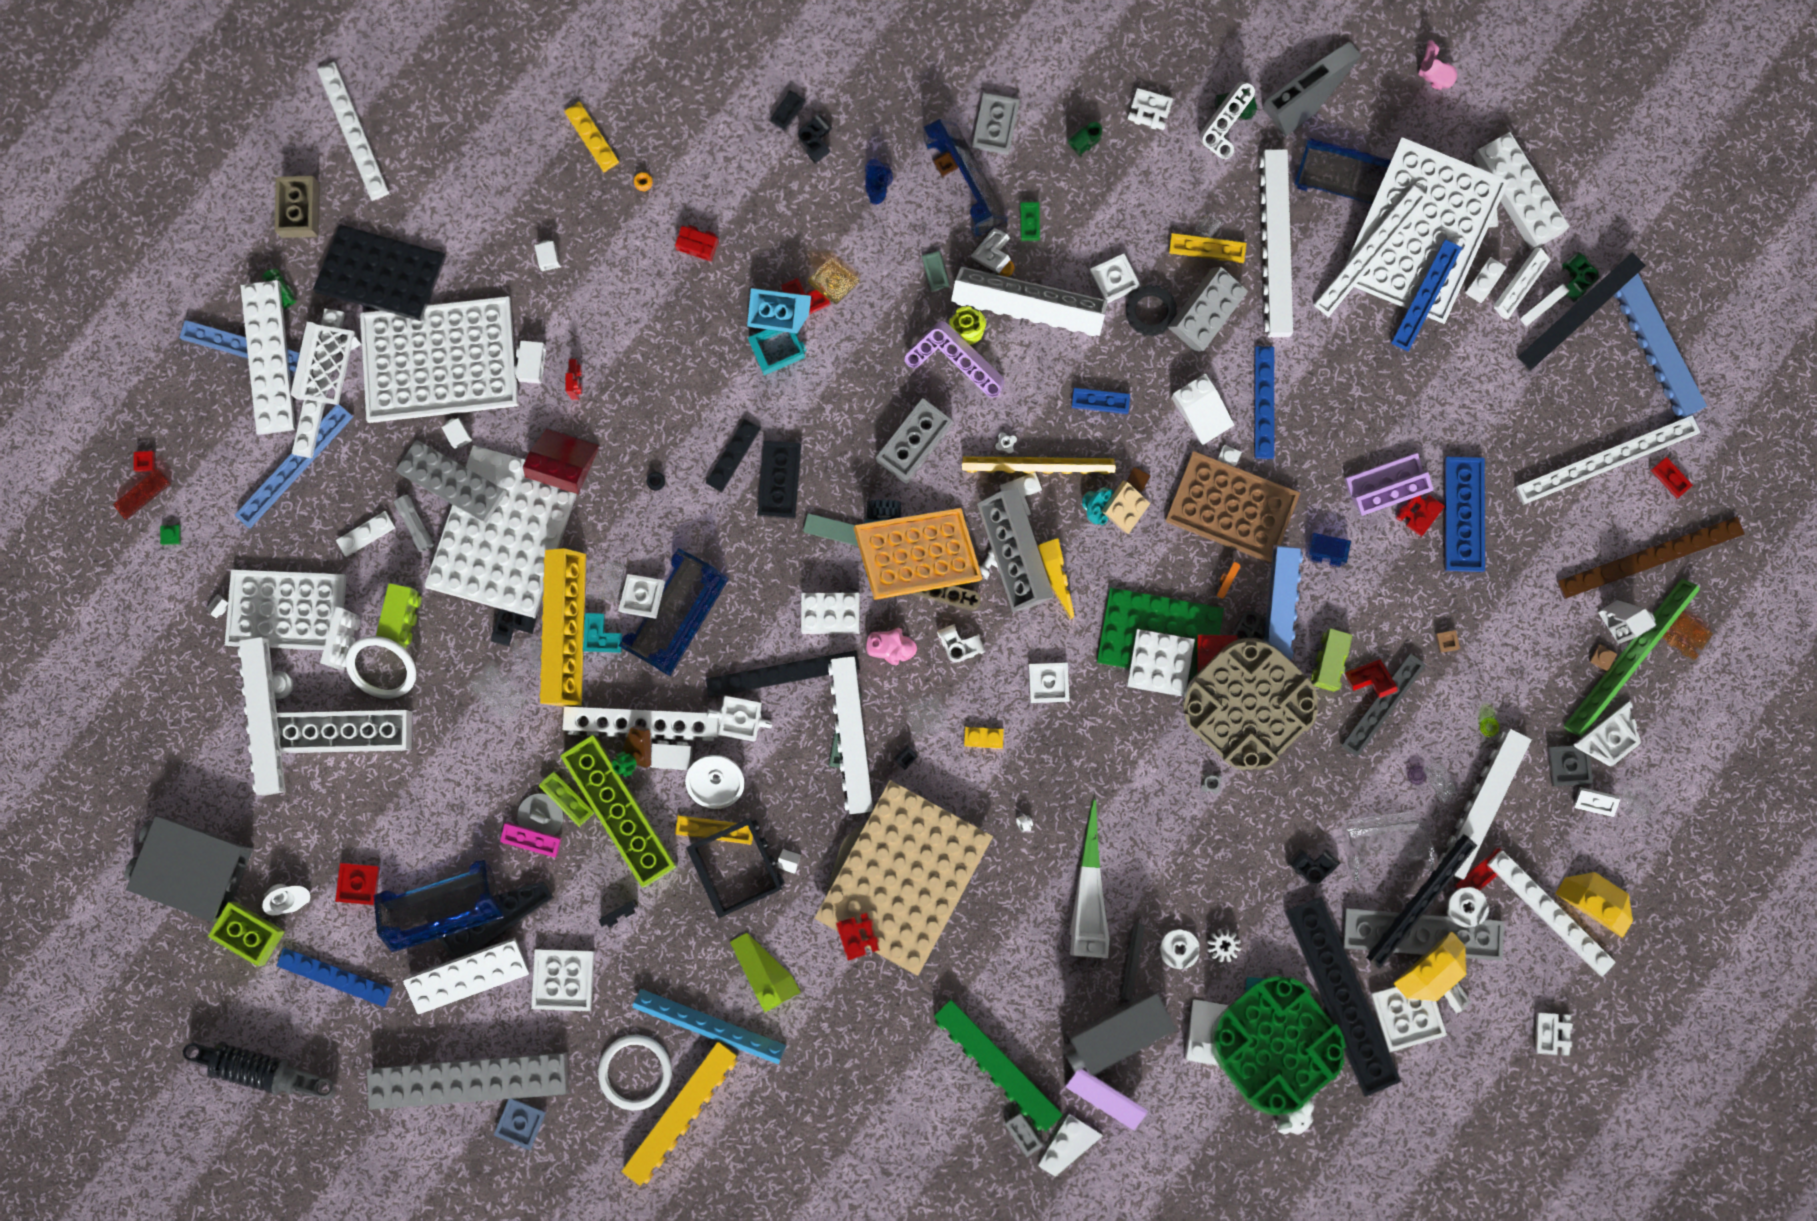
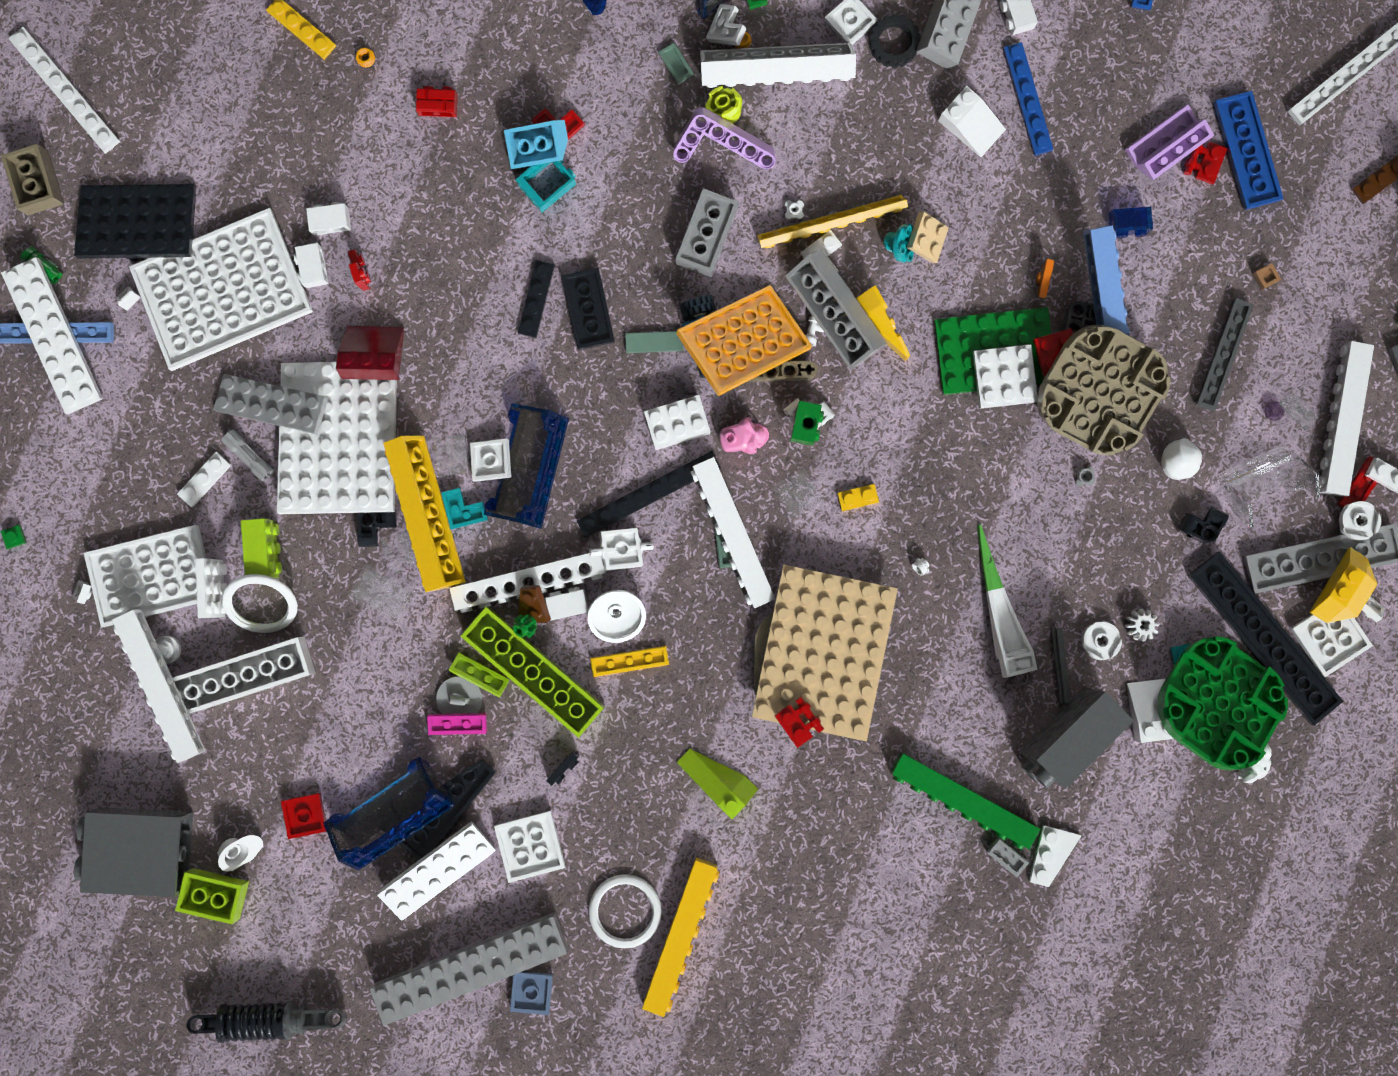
camera: 25 degrees left, 5 degrees up
medium blue plate [235,404,353,529] -> none
blue plate [276,948,393,1007] -> none
white fence [291,322,355,405] -> none
white plate [292,309,345,458] -> none
white brick [441,418,472,450] -> none
white brick [535,240,560,271] -> none
dark azure plate [632,989,786,1065] -> none
black plate [646,472,666,491] -> none
black window [686,817,785,919] -> none
white slope [777,849,801,873] -> none
clear yellow plate [808,258,860,305] -> none
black slope [893,745,918,770] -> none
white plate [1029,663,1069,703] -> none
lavender slope [1065,1069,1148,1130] -> none
blue plate [1072,388,1131,414] -> none
reddish brown tile [1127,467,1151,493] -> none
medium nougat plate [1165,451,1300,564] -> none
white plate [1217,445,1242,467] -> none
lime wedge [1310,628,1353,692] -> none
red plate [1345,659,1398,698] -> none
black plate [1366,834,1478,969] -> none
clear neon green plate [1479,717,1499,737] -> none
none -> white brick [306,202,351,235]
none -> green brick [790,401,824,446]
none -> white piece [1161,438,1202,480]

